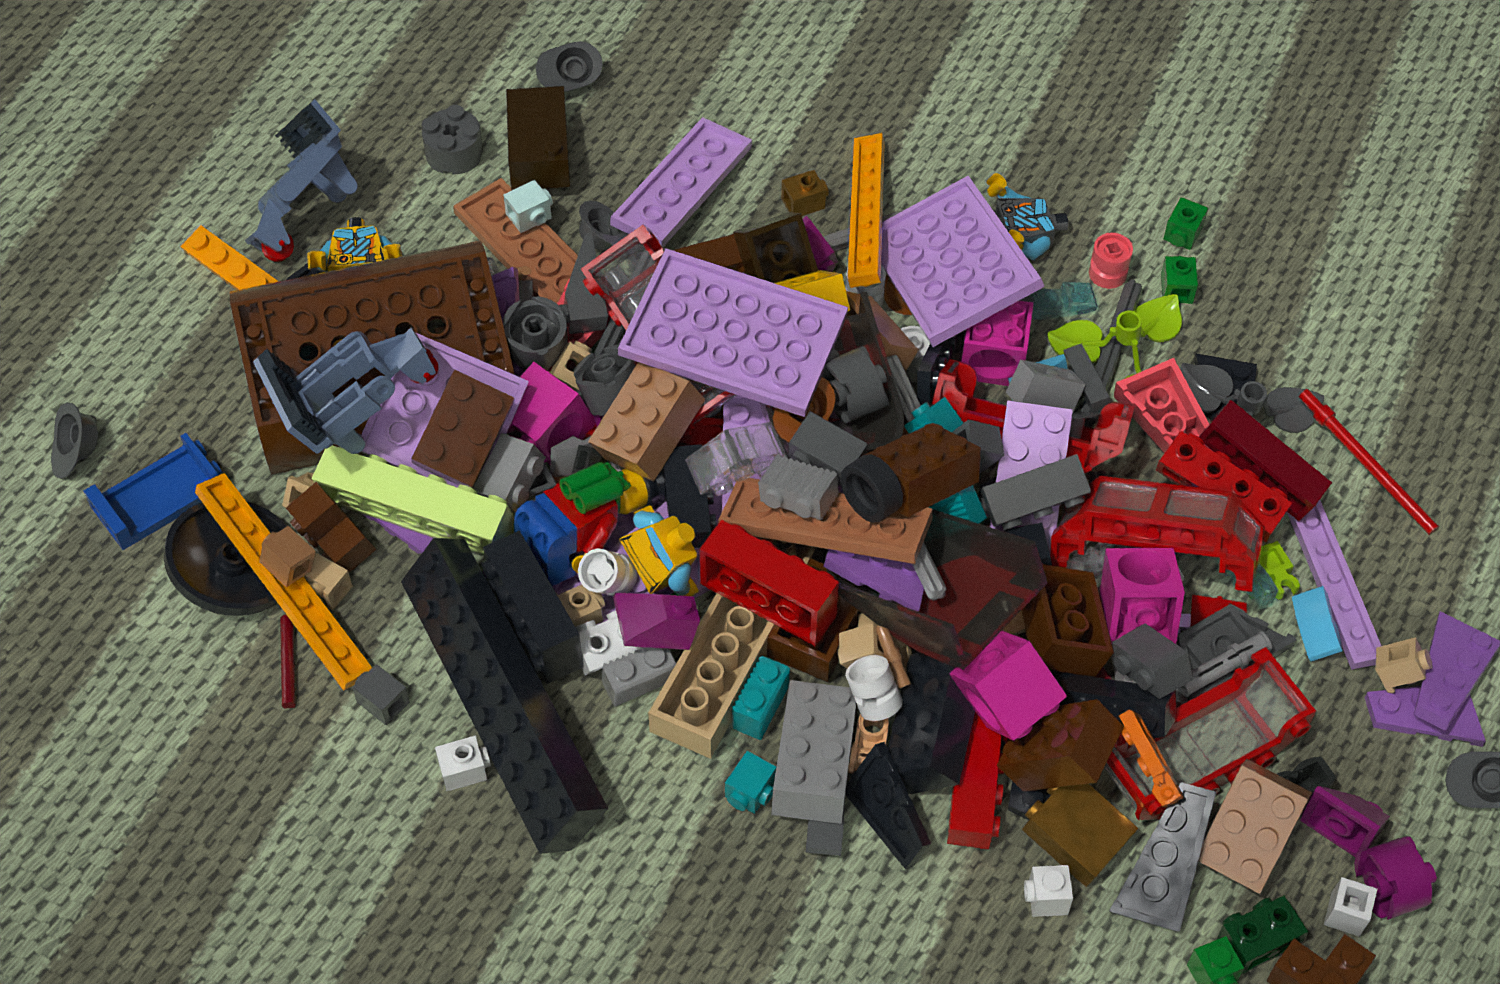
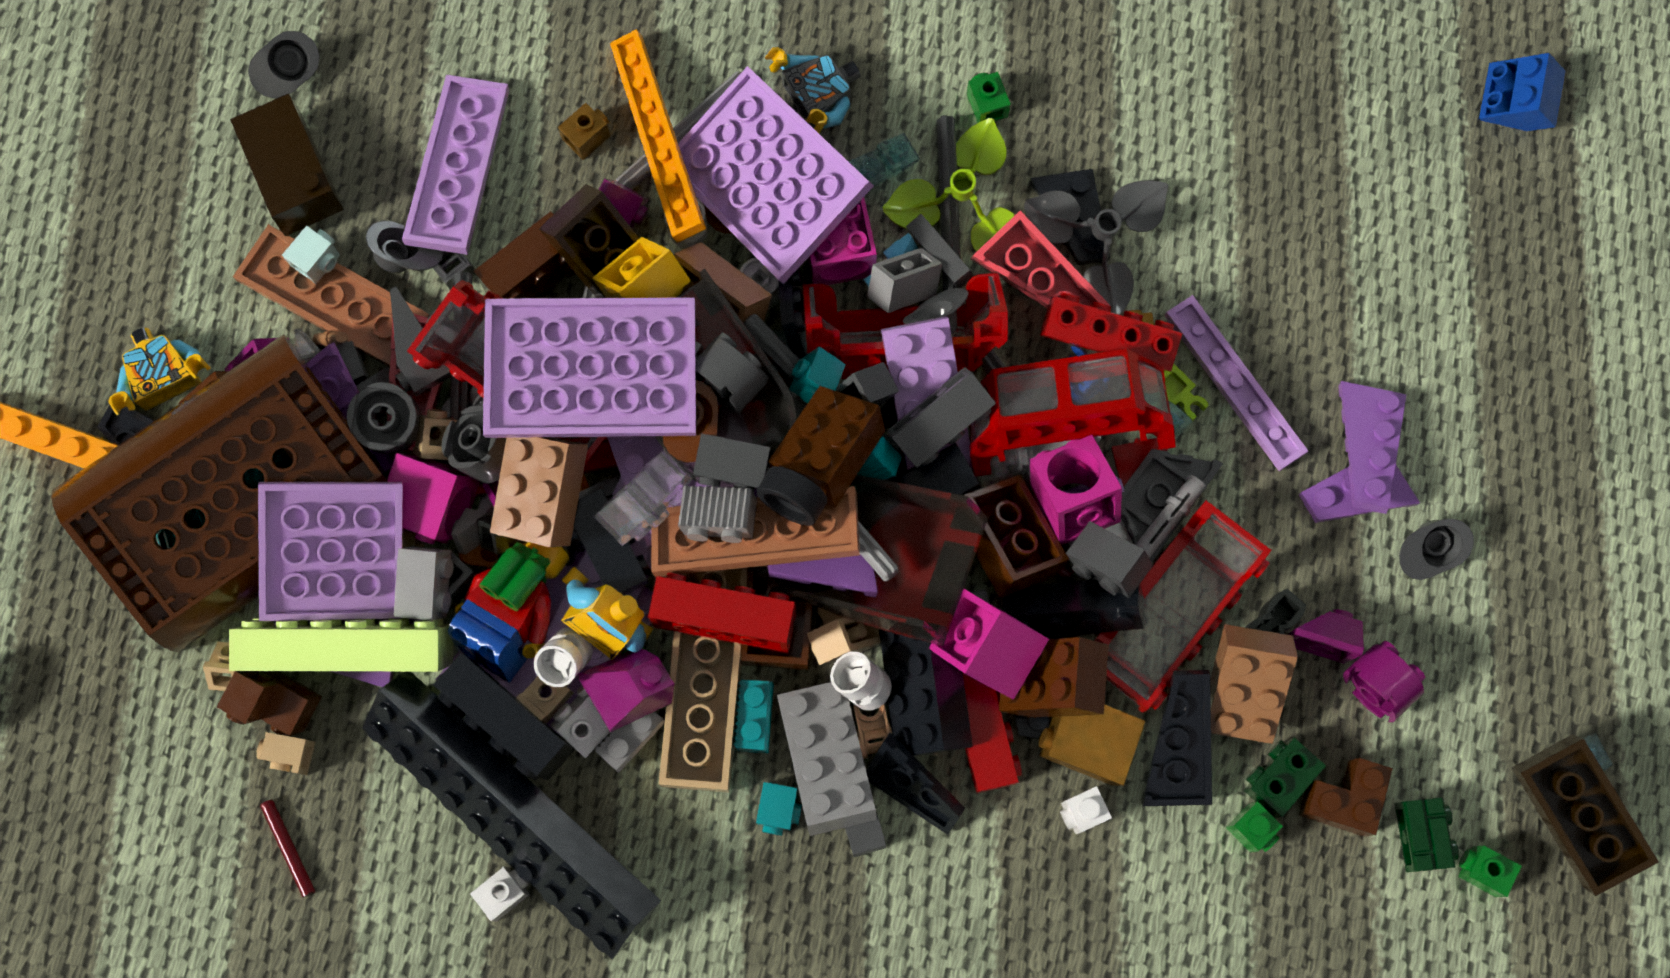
camera: 20 degrees left, 20 degrees up
blue panel [83,433,223,550] -> none
black dish [164,501,287,616] -> none
light orange plate [195,473,372,691] -> none
sand blue container [245,100,358,262] -> none
sand blue container [253,328,439,454] -> none
medium nougat brick [259,526,316,587] -> none
dark grey brick [352,664,410,725] -> none
reddish brown brick [411,369,515,489] -> none
dark grey brick [422,105,483,174] -> none
medium nougat piece [876,626,911,689] -> none
coral wheel [1088,233,1133,289] -> none
orange hinge [1119,709,1184,808] -> none
green brick [1163,197,1208,250] -> none
dark red brick [1199,400,1332,521] -> none
medium azure slope [1292,586,1343,662] -> none
red bar [1299,389,1439,535] -> none
white brick [1324,877,1377,937] -> none
tan brick [1375,637,1432,693] -> none

